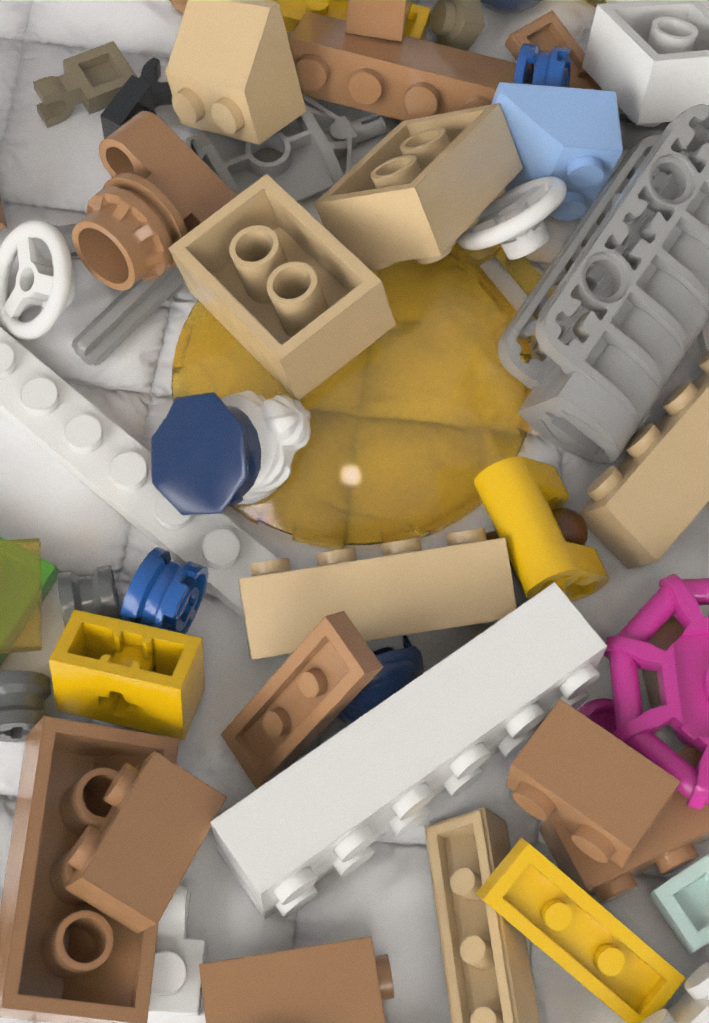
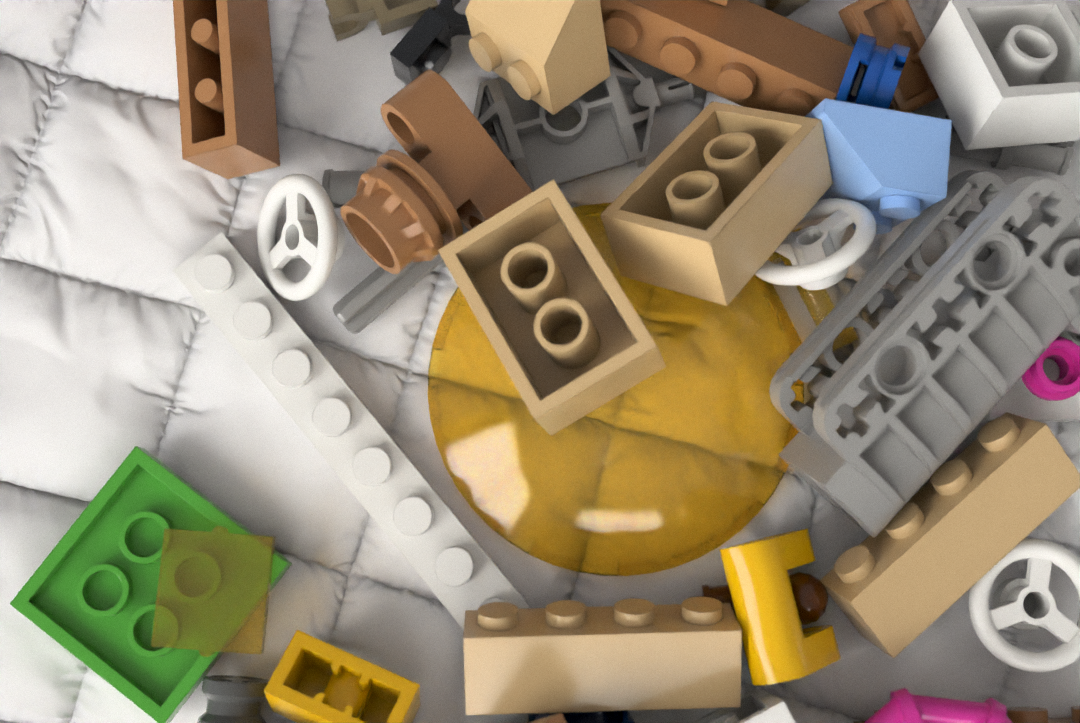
camera: 10 degrees right, 15 degrees up
dark grey wheel [58,565,120,627] -> none
blue wheel [119,547,209,634] -> none
dark blue piece [151,390,311,515] -> none

